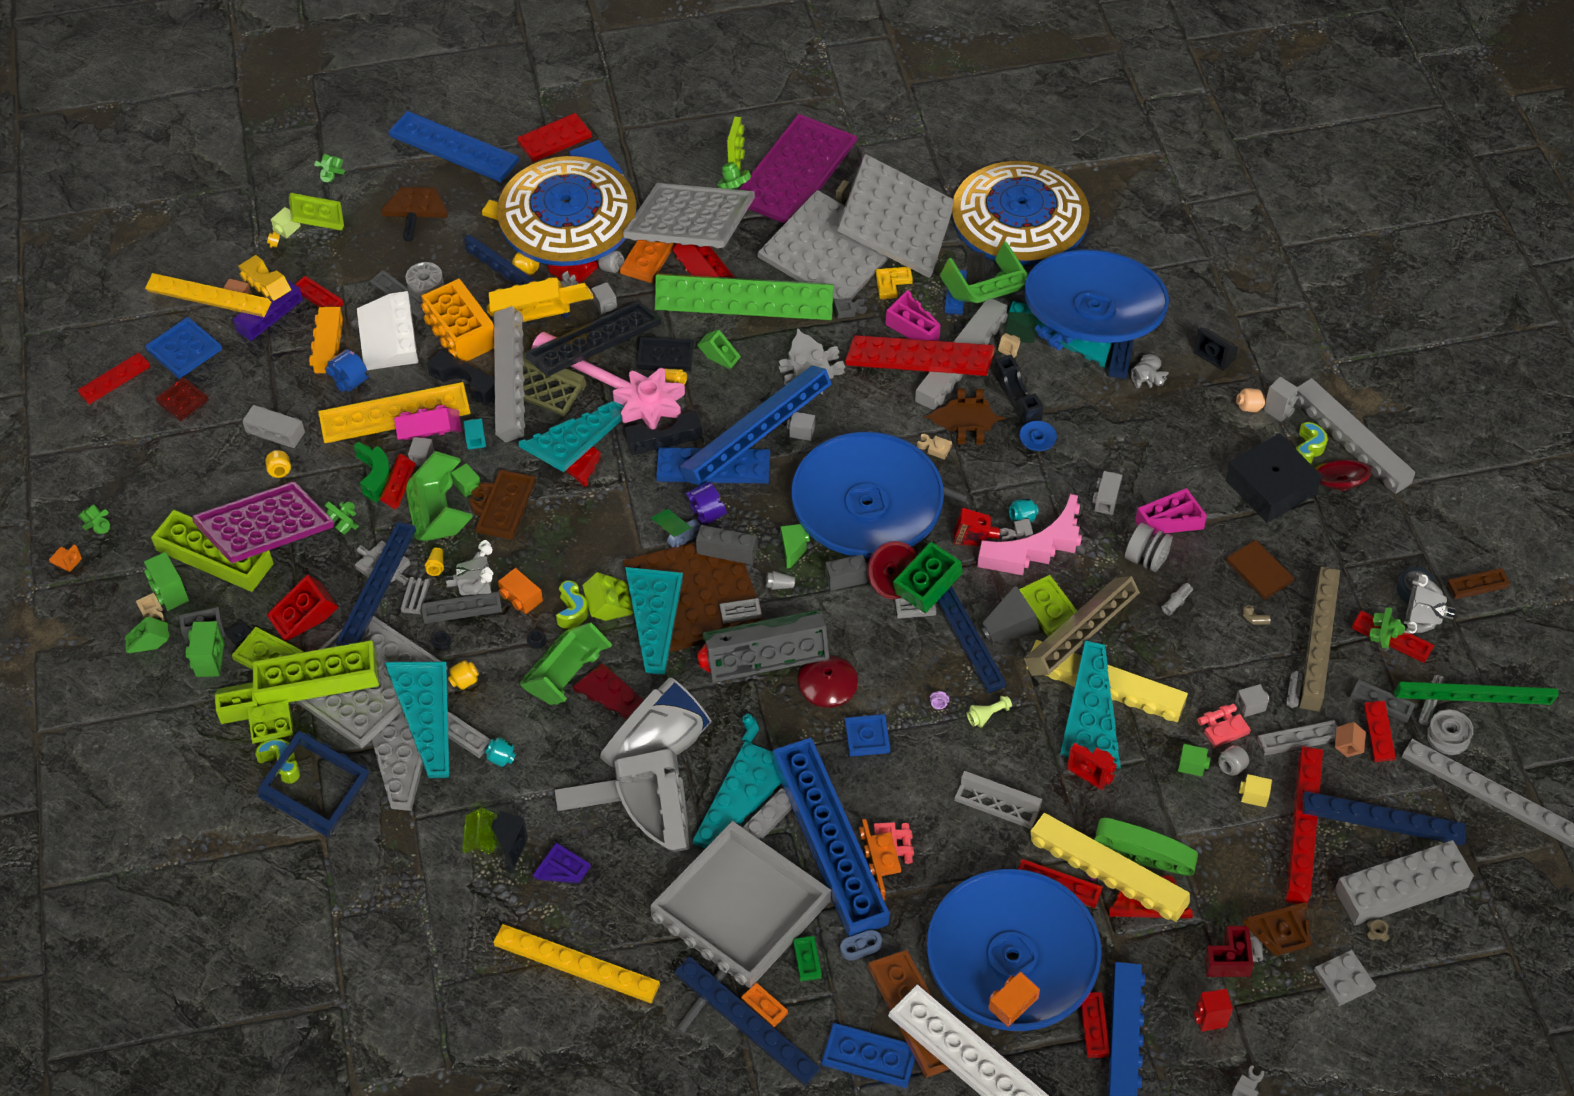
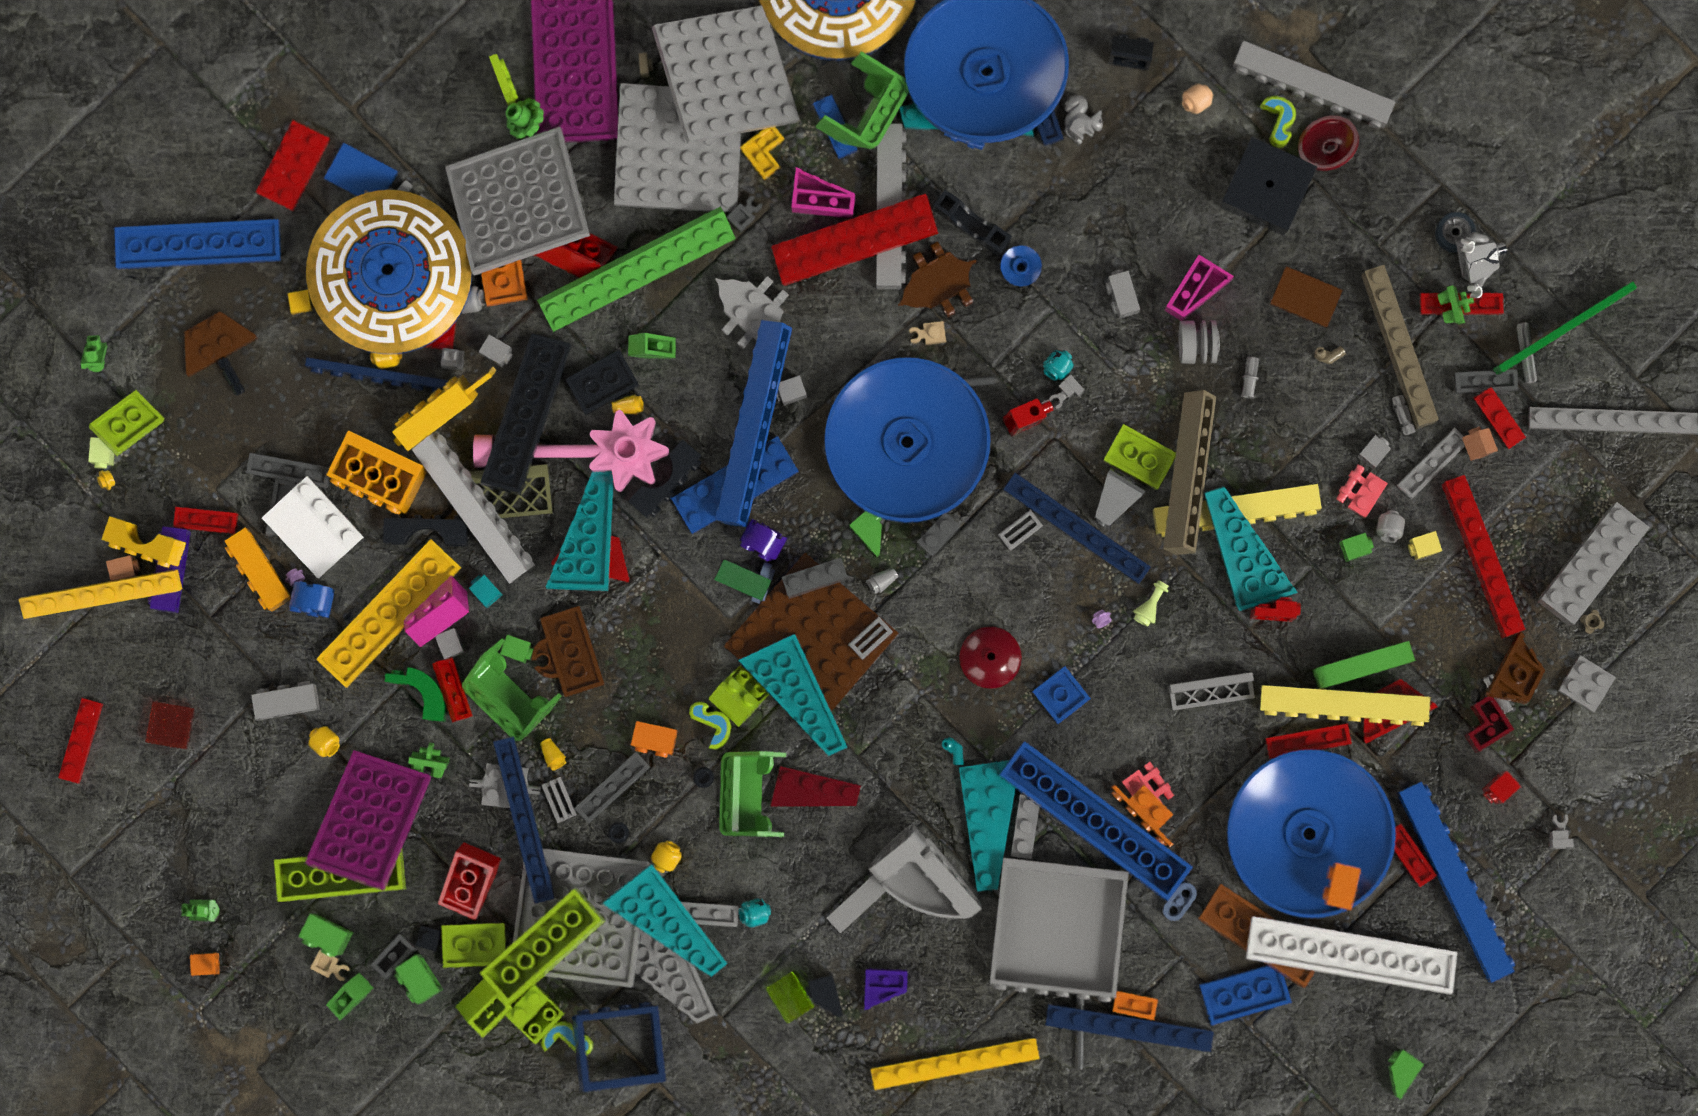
camera: 30 degrees left, 30 degrees up
blue plate [145,317,222,379] -> none
light grey wheel [405,262,444,299] -> none
light grey torso [446,540,493,595] -> none
light grey panel [600,677,711,768] -> none
dark grey piece [697,610,829,682] -> none
green plate [793,936,822,982] -> none
dark red dish [868,541,918,600] -> none
green brick [893,542,963,614] -> none
bright pink arch [978,494,1082,575] -> none
tan tile [998,333,1021,357] -> none
clear green piece [1006,311,1038,344] -> none
light grey brick [1263,377,1298,422] -> none
dark blue plate [1302,791,1466,846] -> none
light grey wheel [1427,709,1474,755] -> none
reddish brown plate [1447,568,1510,600] -> none

